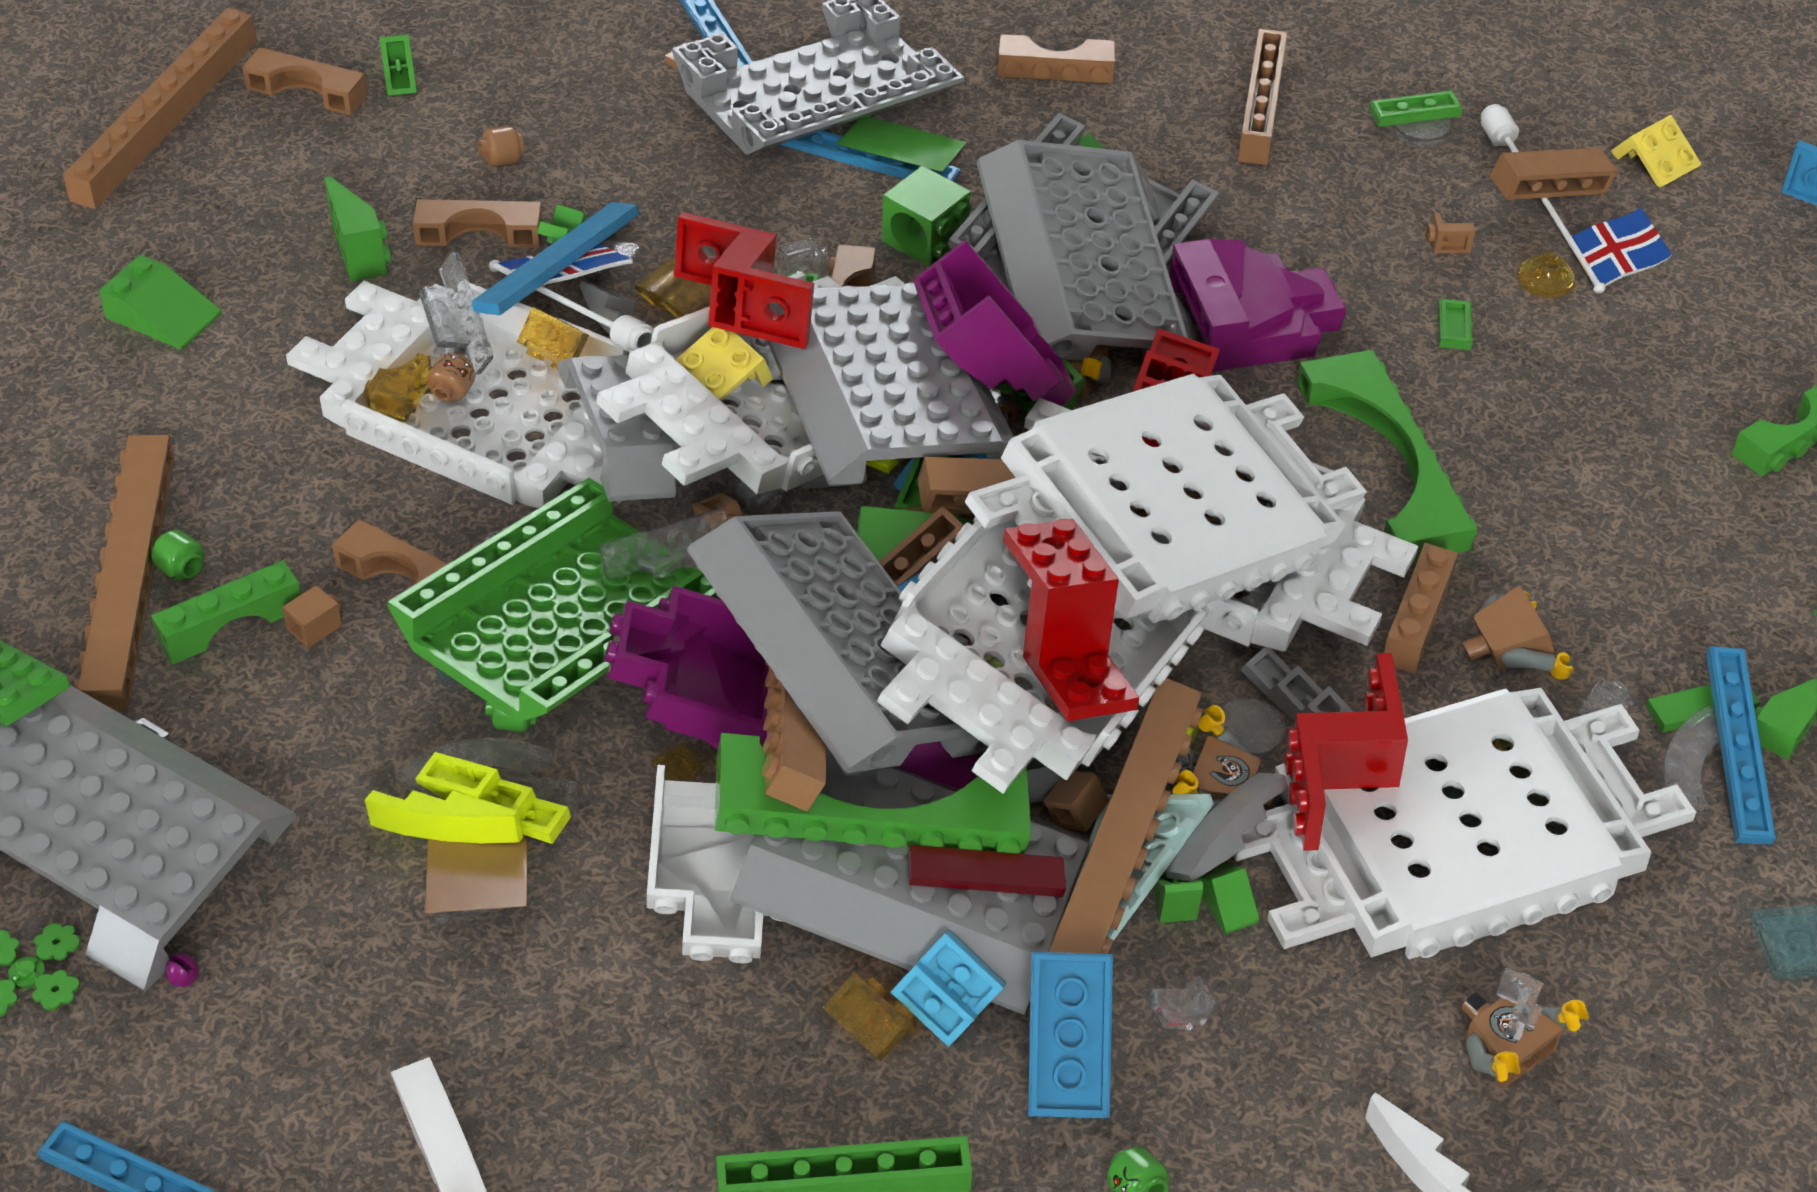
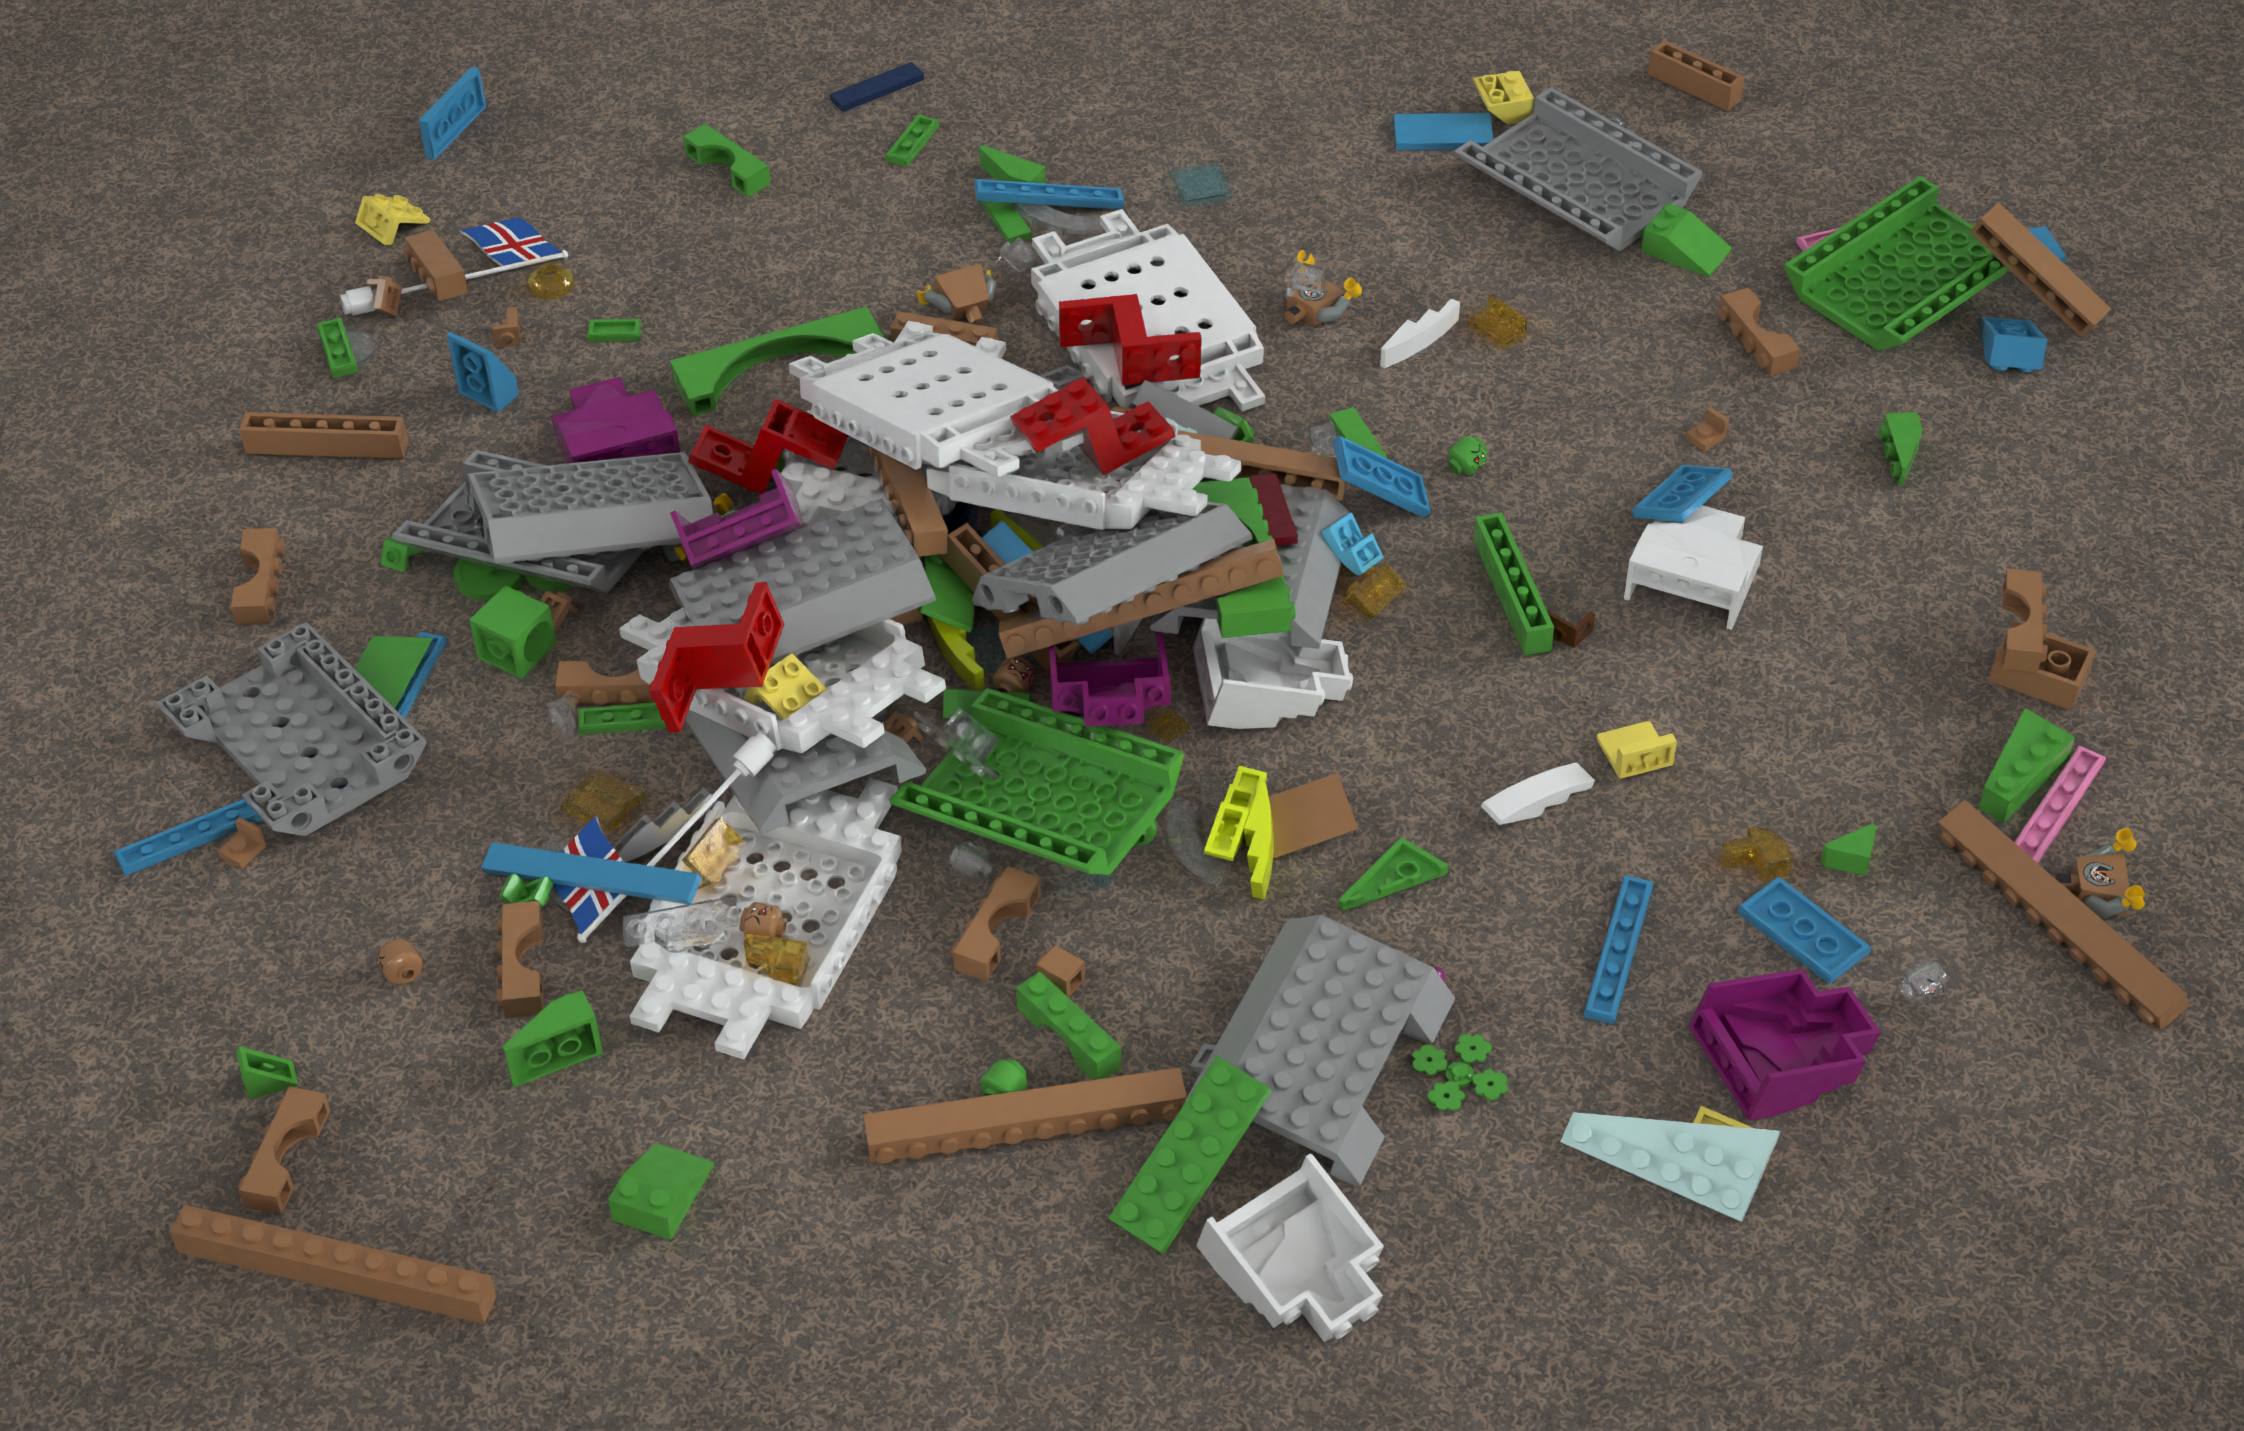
camera: 95 degrees left, 0 degrees up
none -> medium nougat bracket [367,276,402,316]
none -> dark azure slope [447,332,519,412]
none -> bright green tile [1329,407,1387,458]
none -> bright green wing [1338,837,1448,911]

